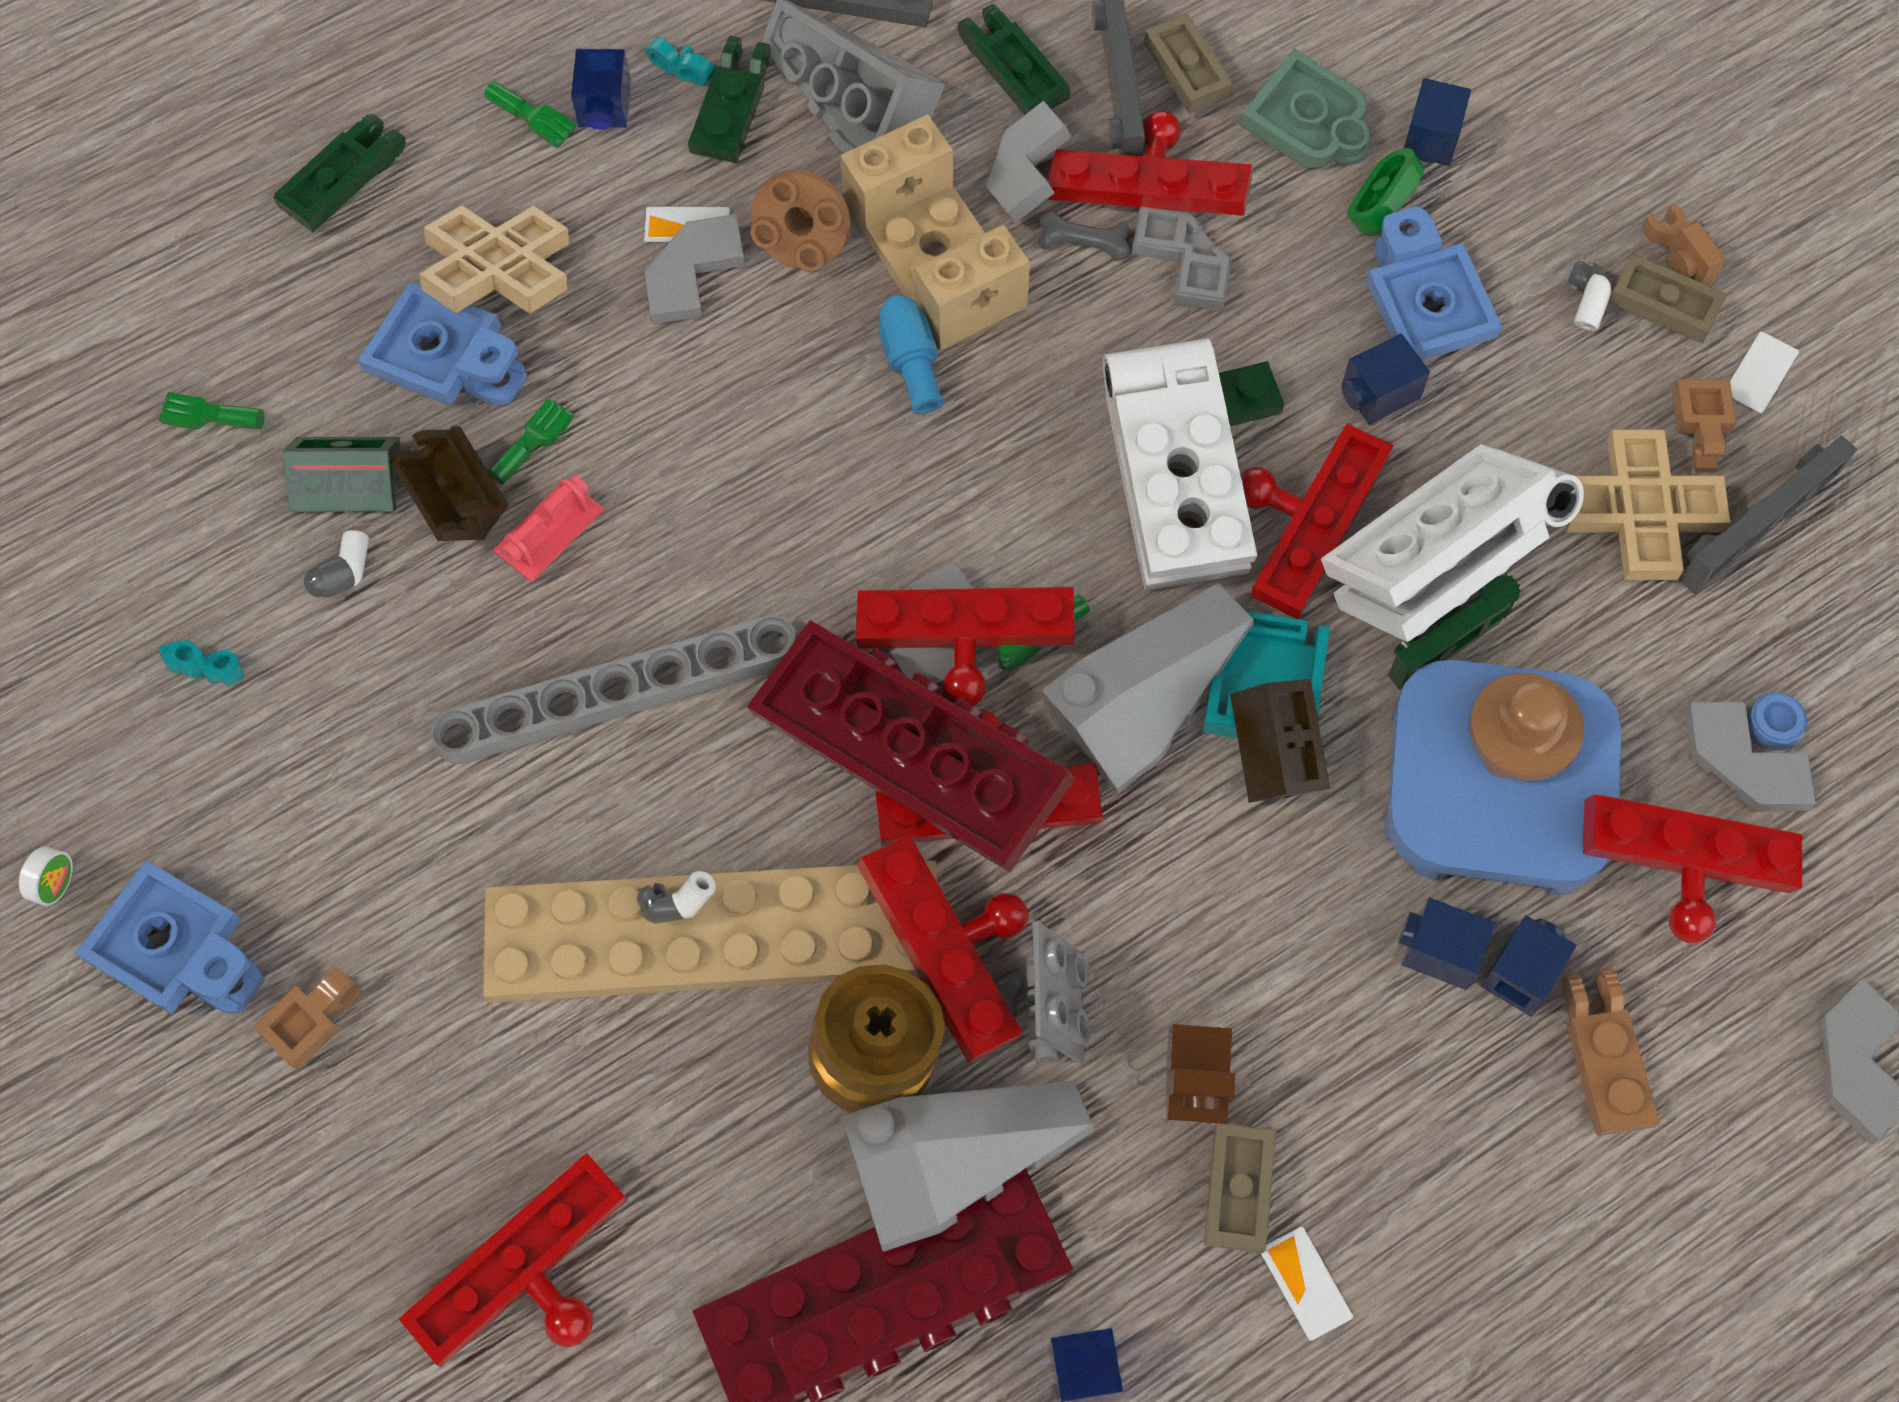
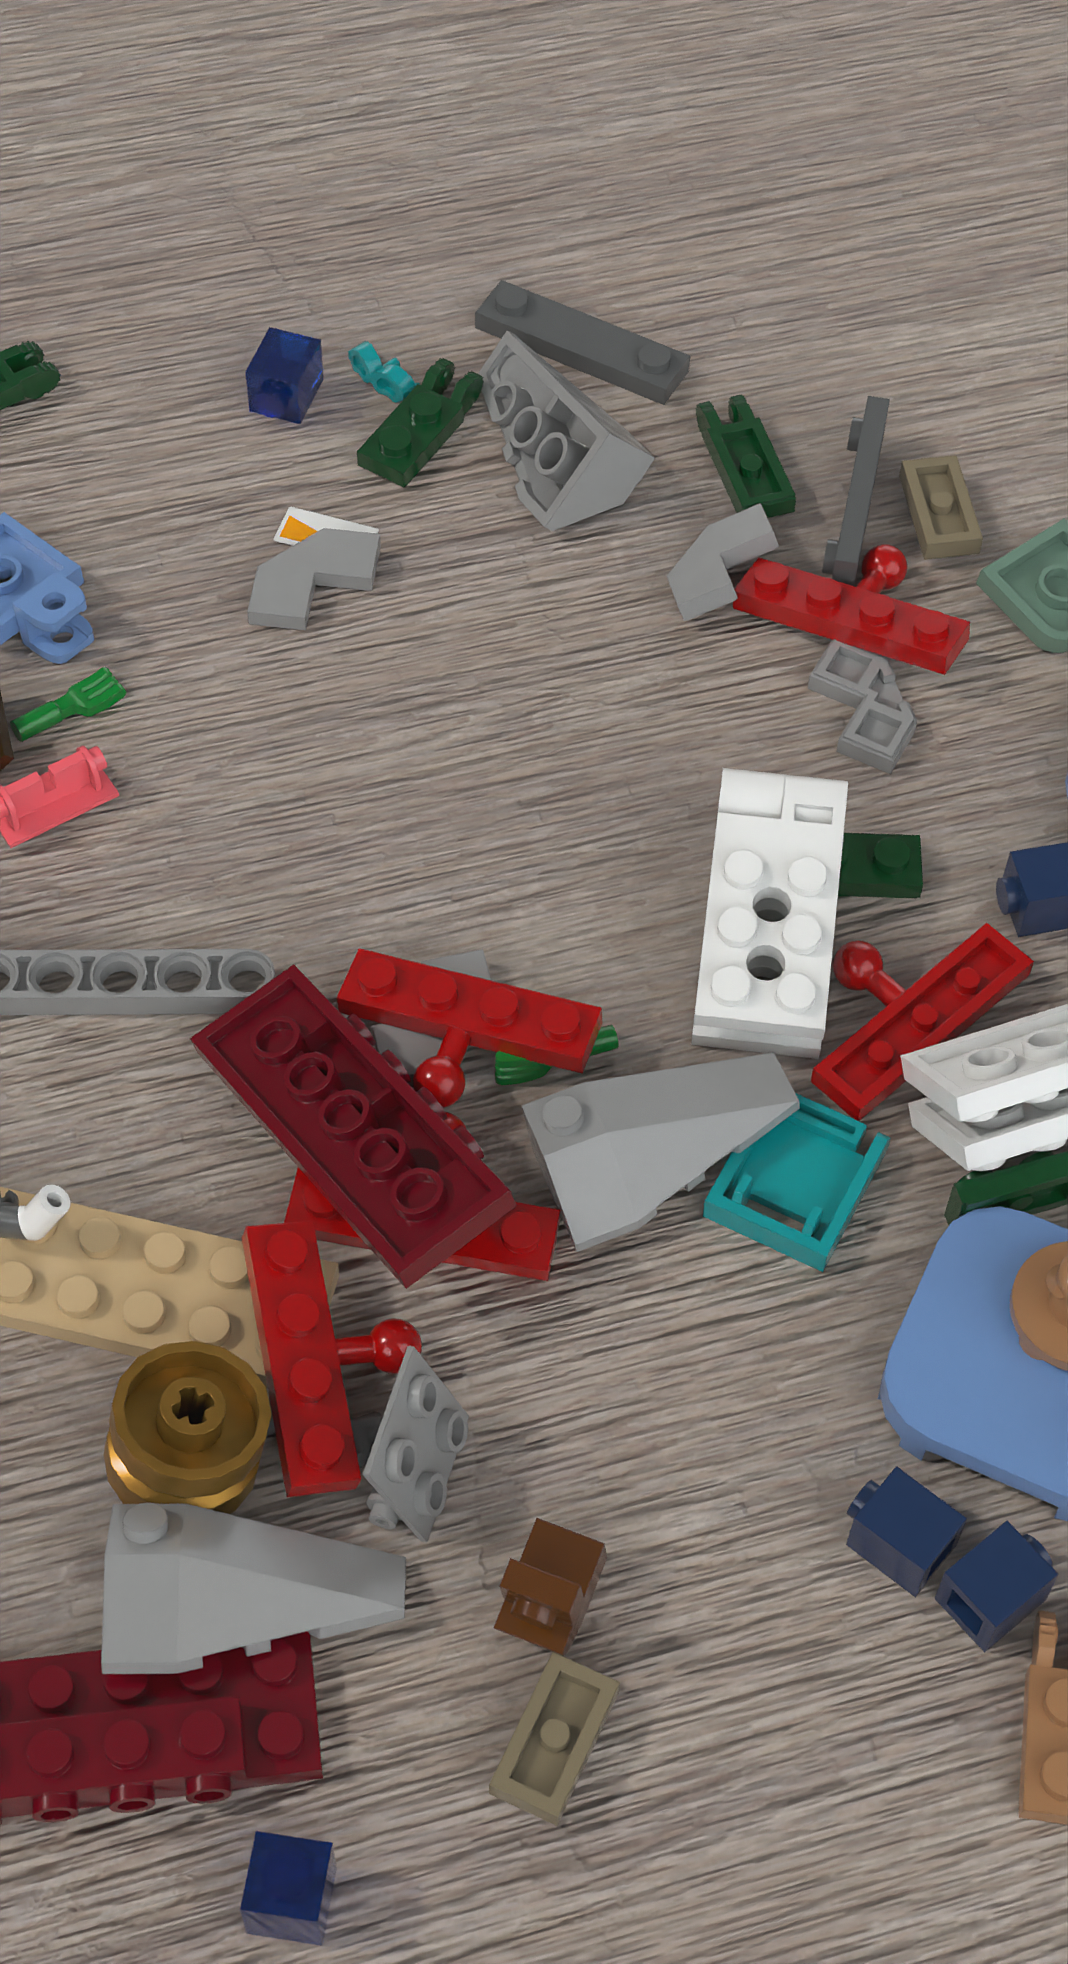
camera: 15 degrees right, 10 degrees down
tan plate [419,205,569,314] -> none
green piece [484,81,576,148] -> none
medium nougat plate [750,169,851,272] -> none
tan plate [840,114,1030,350] -> none
dark azure arm [878,296,944,414] -> none
dark grey piece [1039,210,1130,261] -> none
dark brown hinge [1230,679,1330,803] -> none
white sticker [1261,1227,1353,1341] -> none

